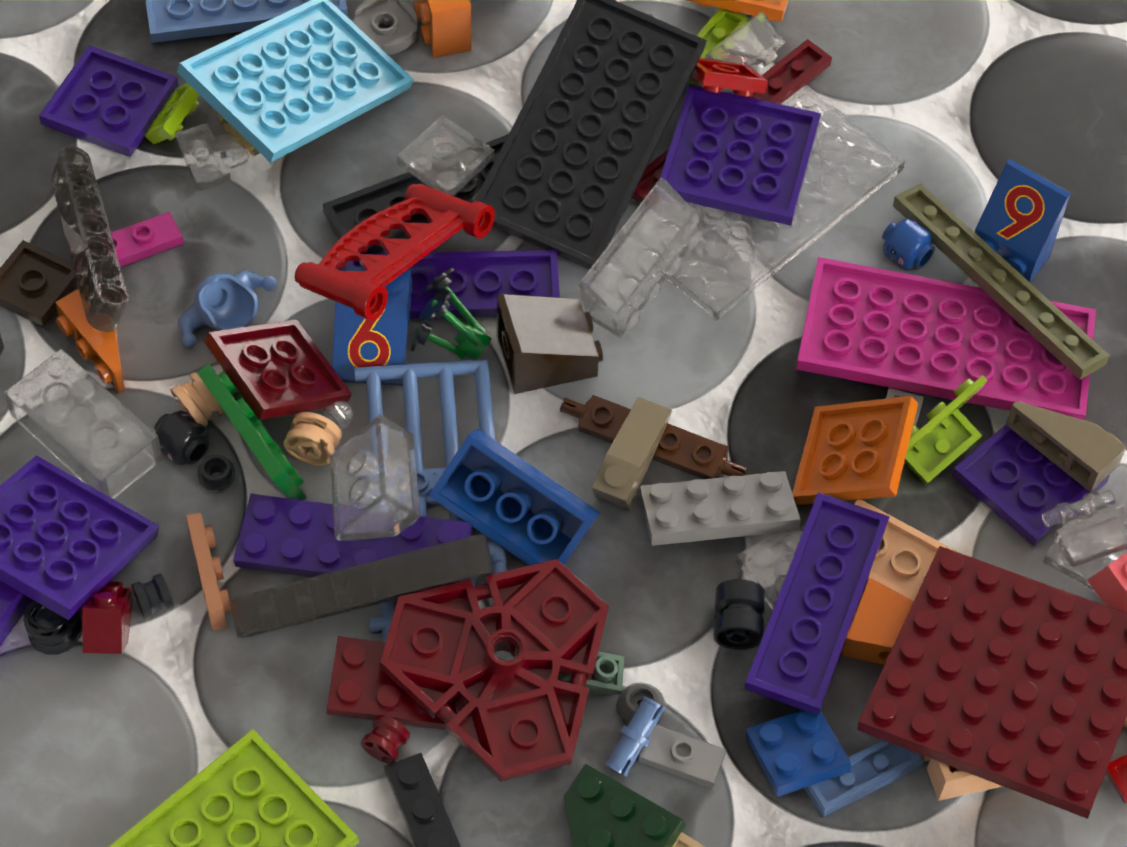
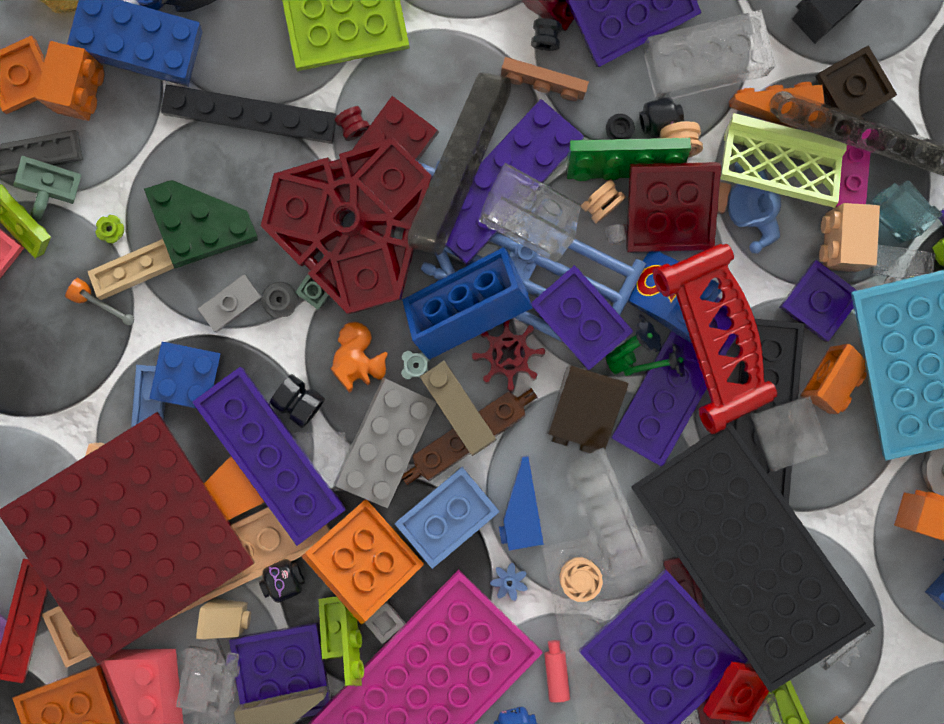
camera: 125 degrees right, 30 degrees up
medium blue pin [605,696,666,777] -> none
none -> tan slope [196,598,251,639]
none -> black head [259,559,305,603]
none -> orange animal [330,322,388,393]
none -> medium blue plate [394,467,500,569]
none -> light aqua plate [401,351,430,379]
none -> dark red gear [472,320,545,392]
none -> medium blue plant [490,563,528,601]
none -> blue slope [499,455,544,551]
none -> dark purple plate [531,265,634,371]
none -> coral cylinder [544,640,570,702]
none -> light nougat wheel [559,557,603,602]
none -> yellowish green fence [720,113,847,208]
none -> dark purple plate [779,260,858,342]
none -> orange slope [800,344,867,414]
none -> light nougat brick [819,203,880,272]
none -> clear light blue hips [871,180,943,243]

